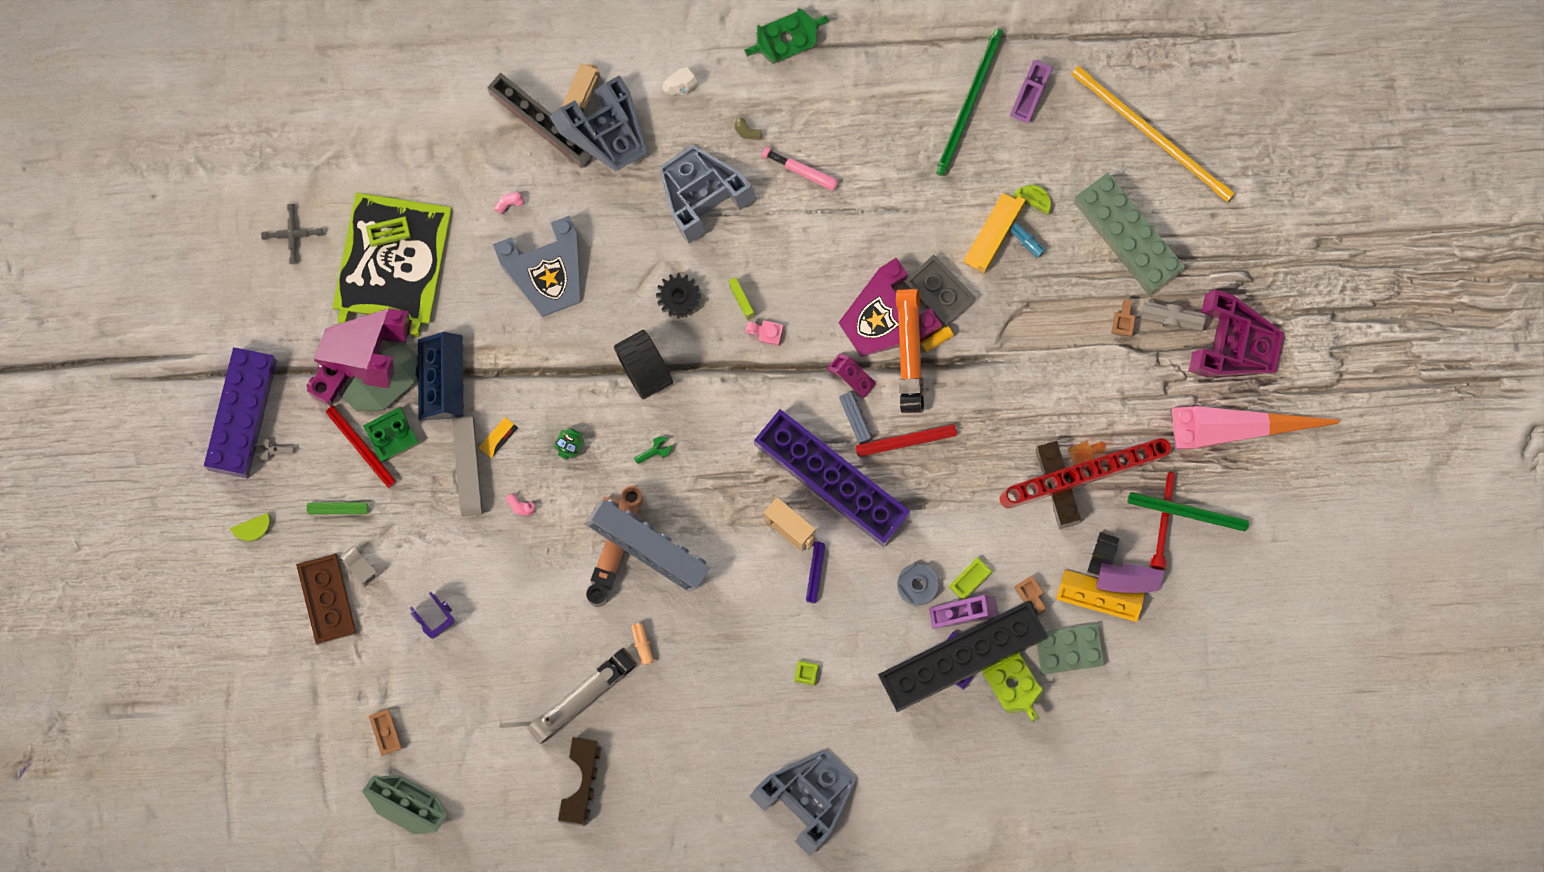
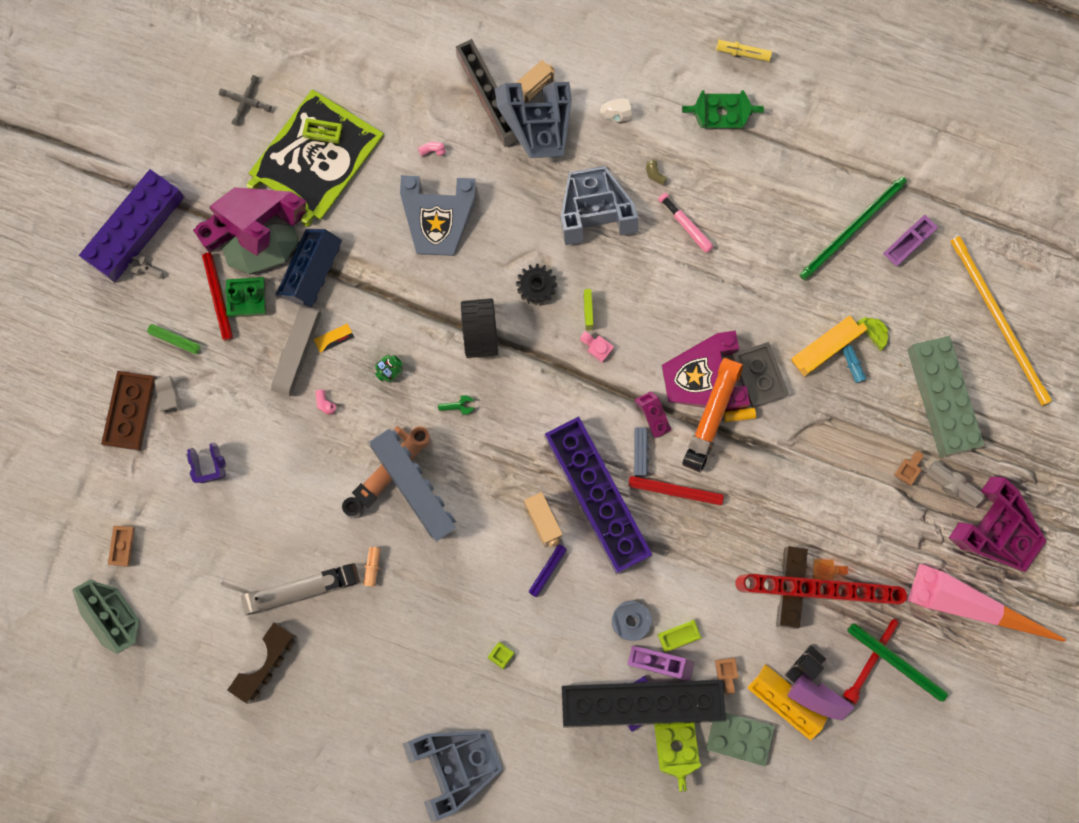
camera: 20 degrees right, 0 degrees up
lime tile [230,513,271,542] -> none

